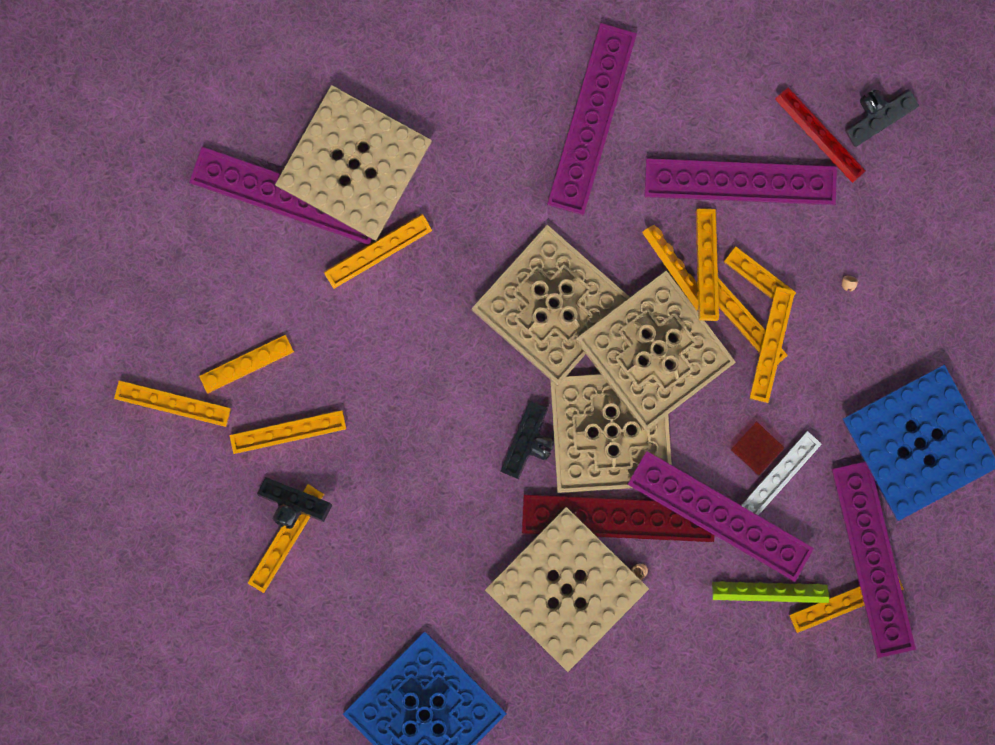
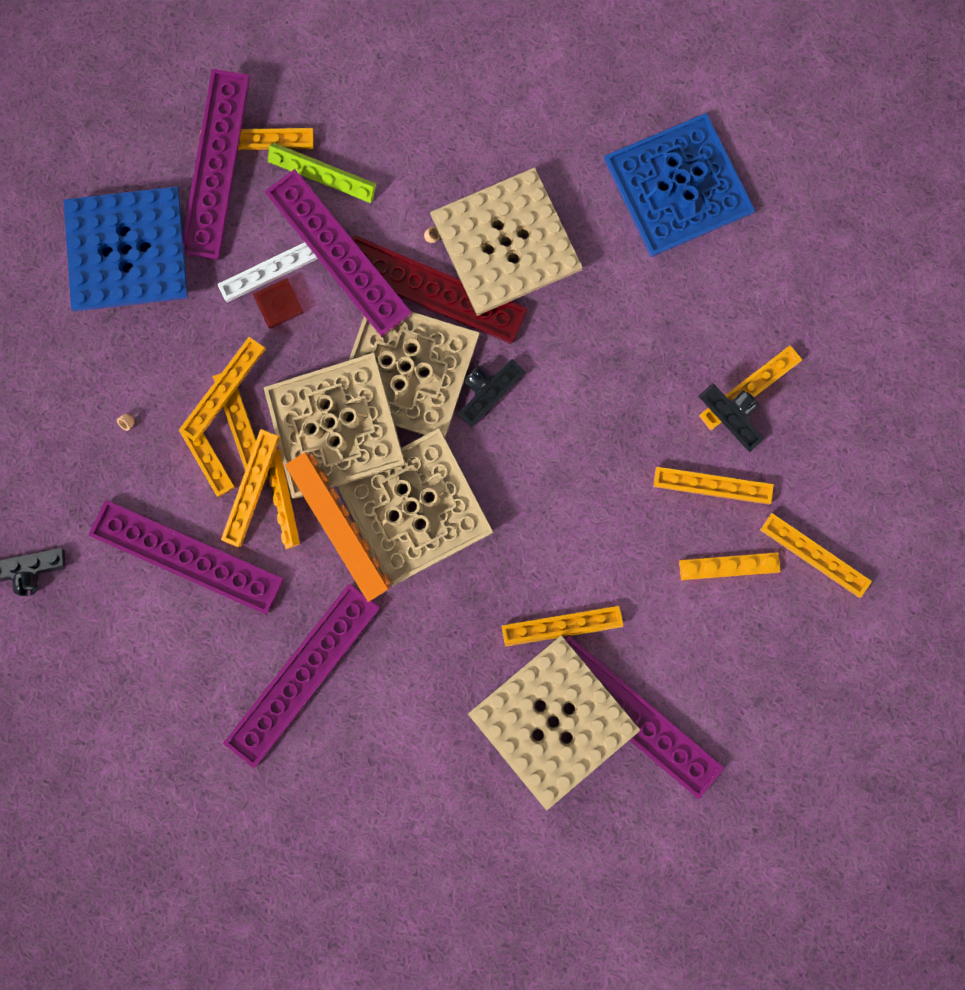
camera: 150 degrees left, 5 degrees down
red plate [775,87,866,183] -> none
none -> orange brick [285,452,392,602]

